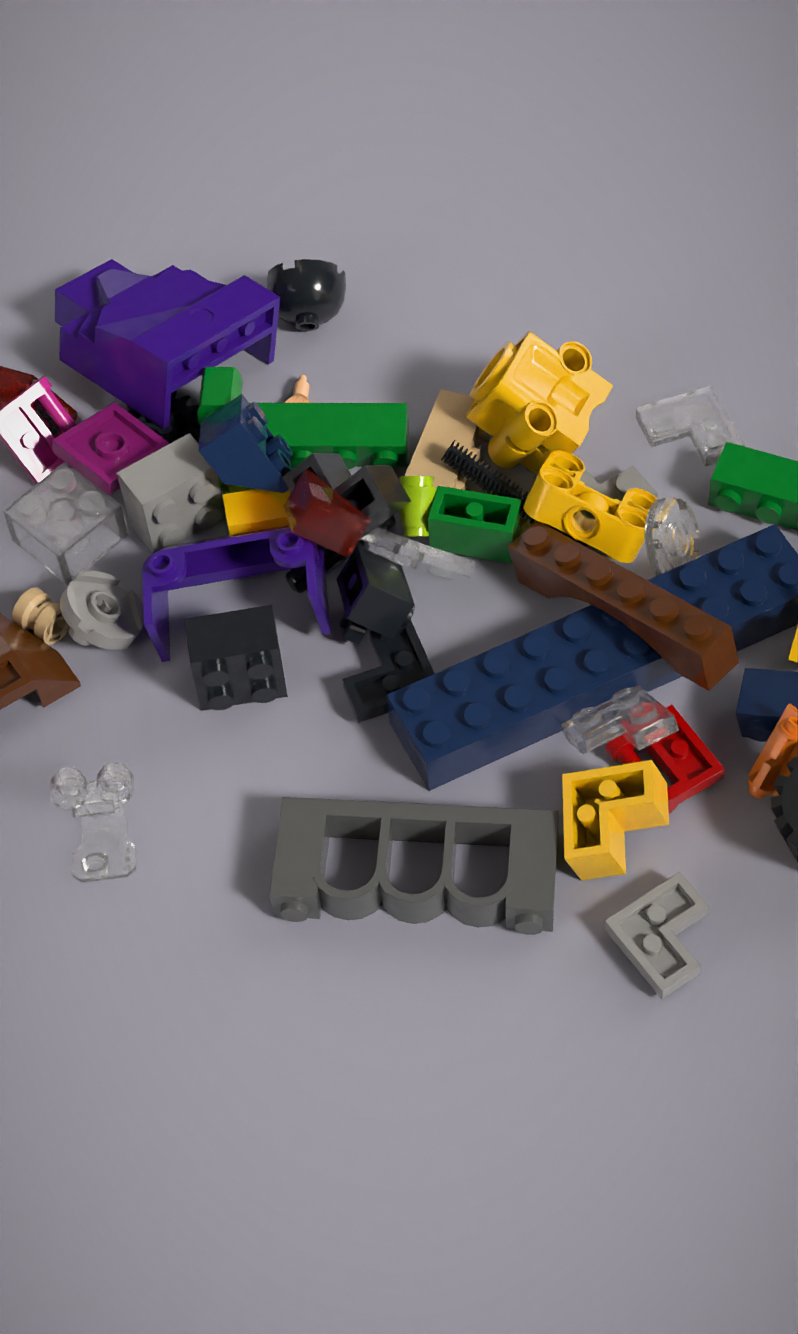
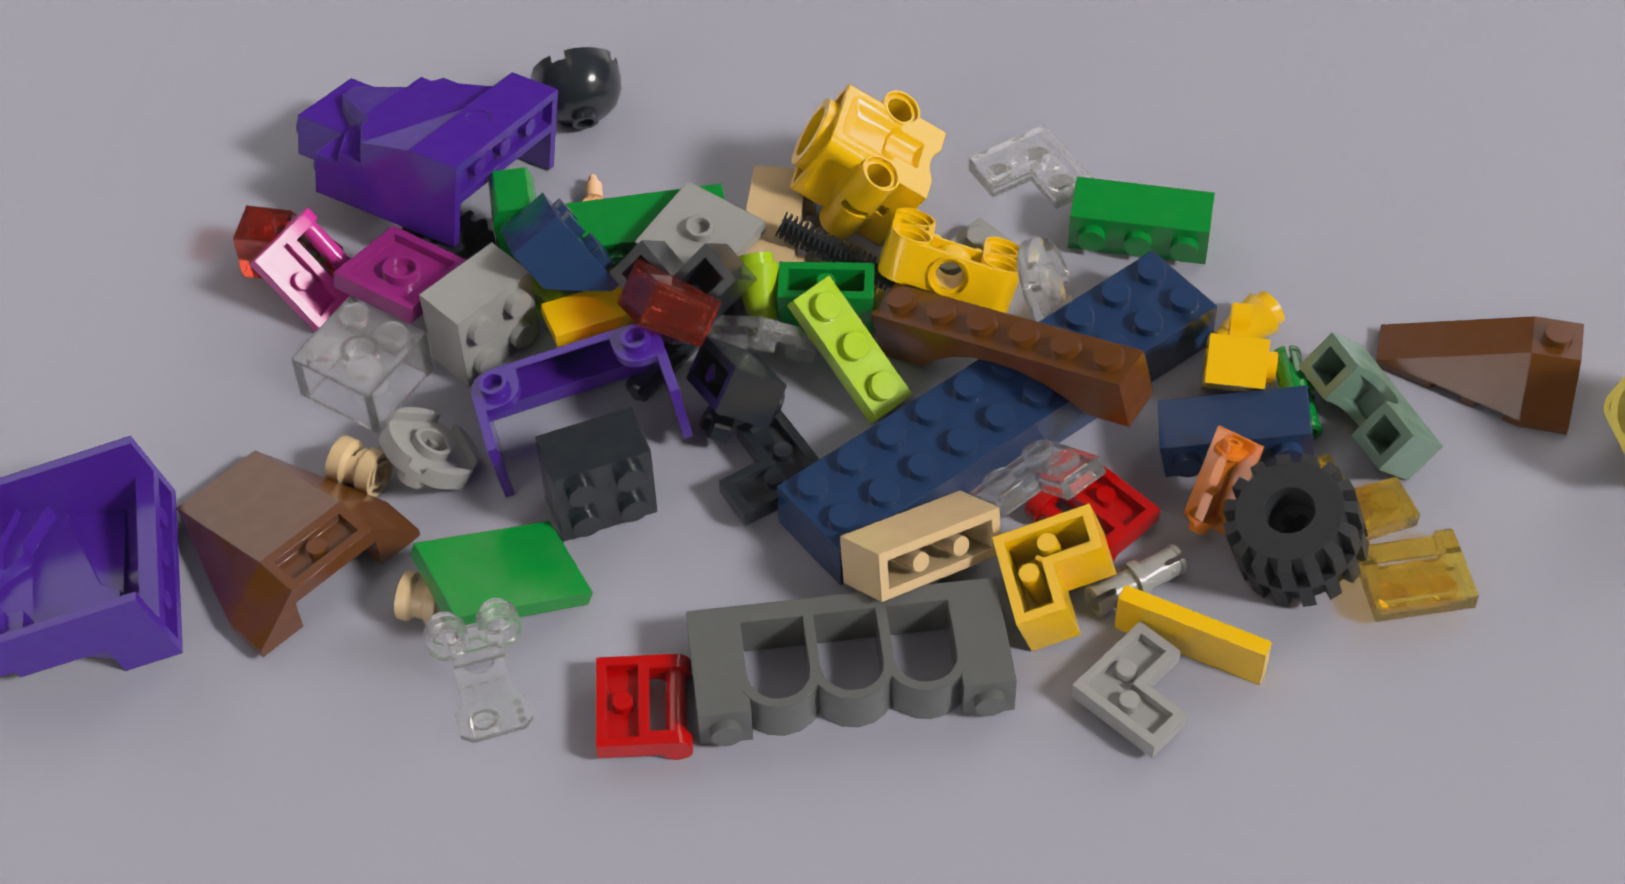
camera: 15 degrees left, 5 degrees down
none -> tan wheel [394,569,445,628]
none -> green tile [410,521,593,630]
none -> red plate [596,654,693,760]
none -> light grey plate [635,181,766,264]
none -> lime plate [787,276,912,424]
none -> tan brick [840,491,1001,602]
none -> light grey pin [1084,544,1188,617]
none -> yellow tile [1114,585,1272,685]

